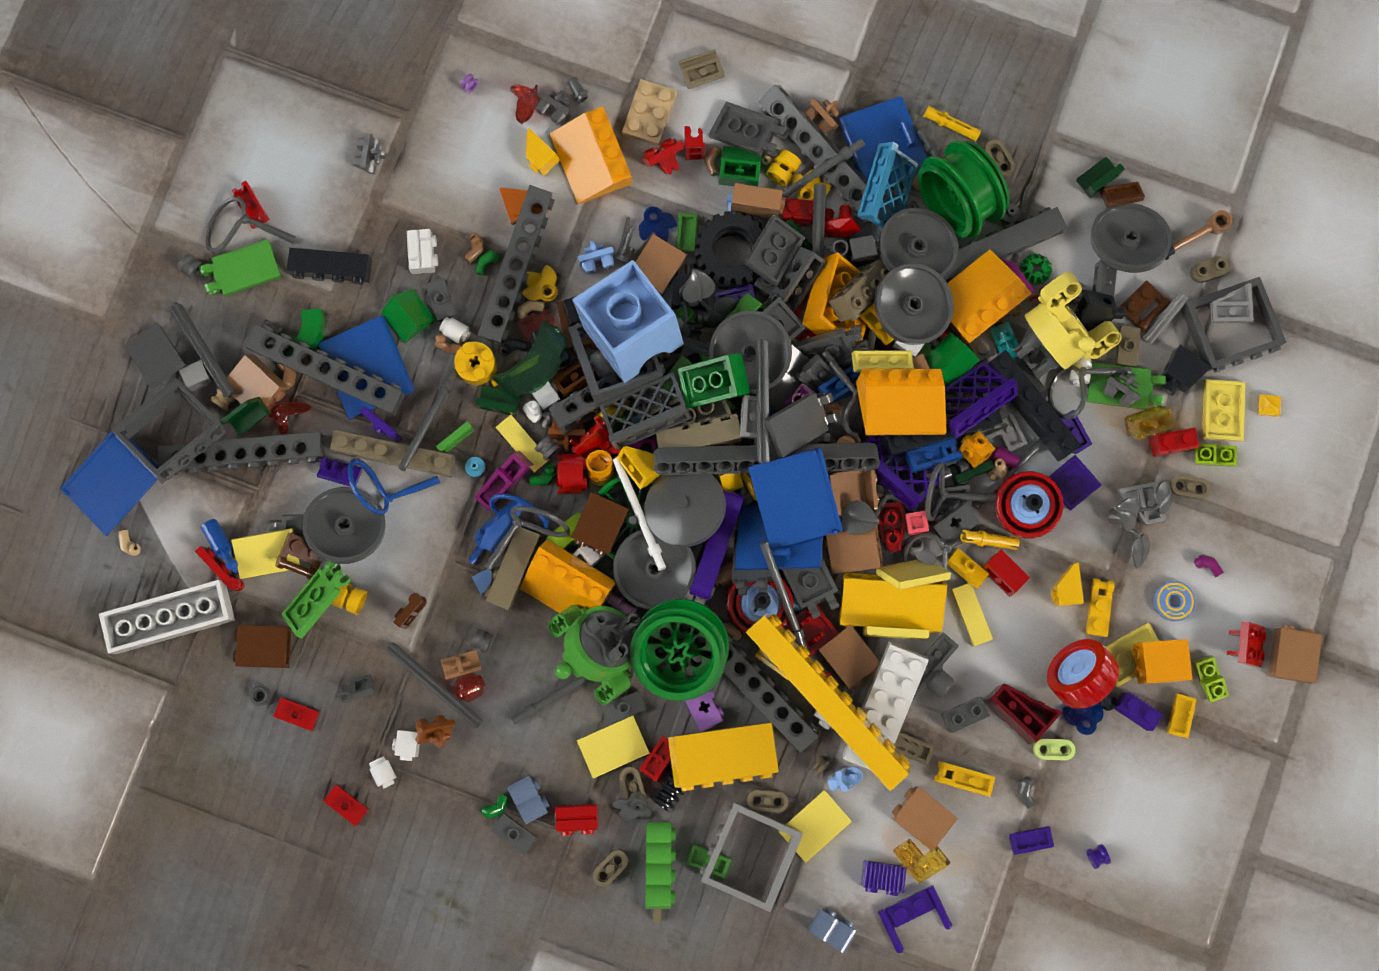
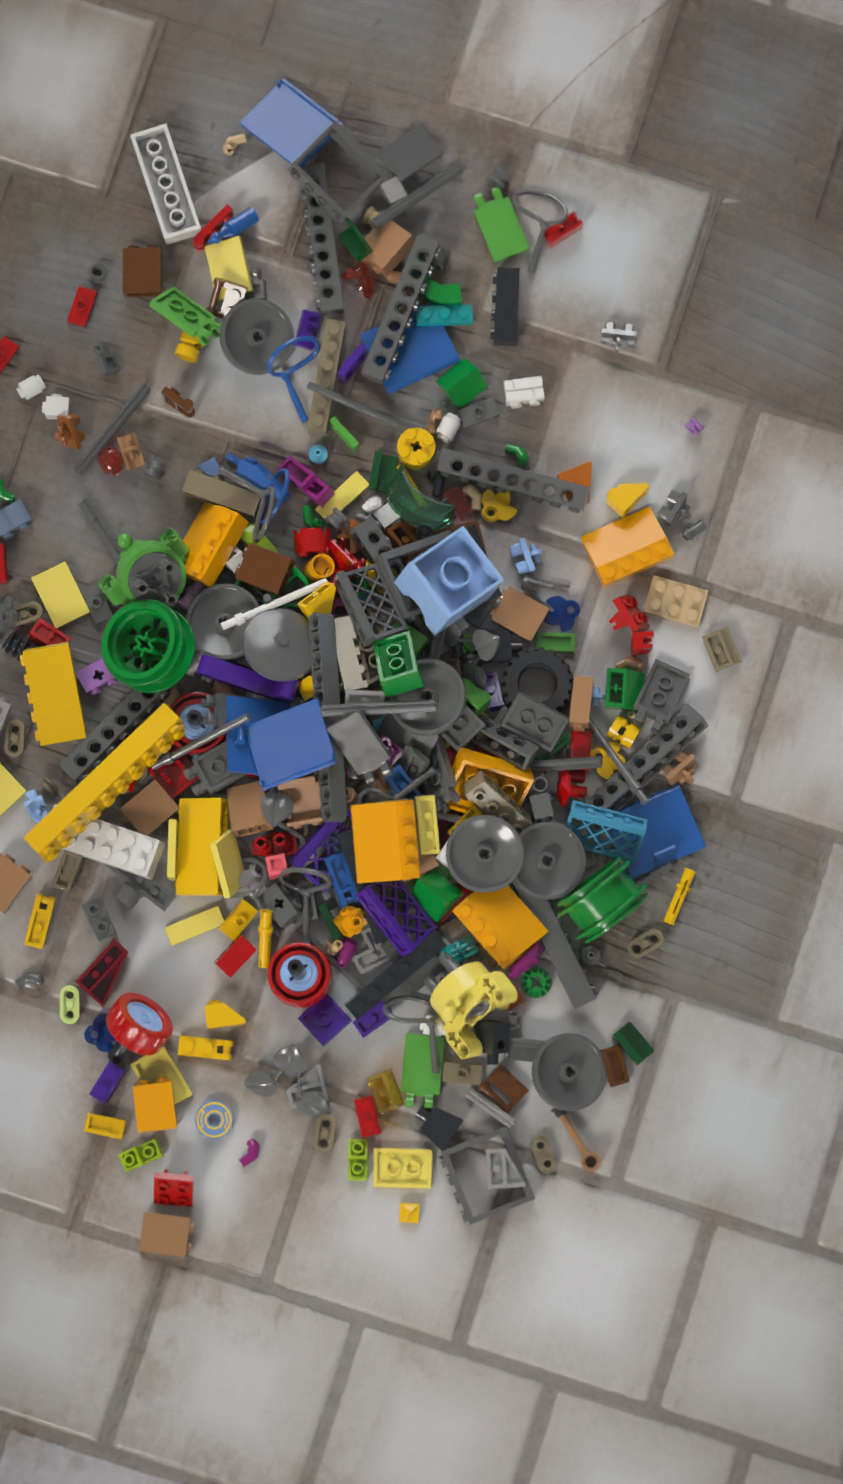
camera: 90 degrees right, 0 degrees up
medium nougat arm [464,233,484,264] -> none
clear red piece [510,85,538,124] -> none
flat silver hips [1103,372,1141,408] -> none
none -> teal plate [415,305,473,326]

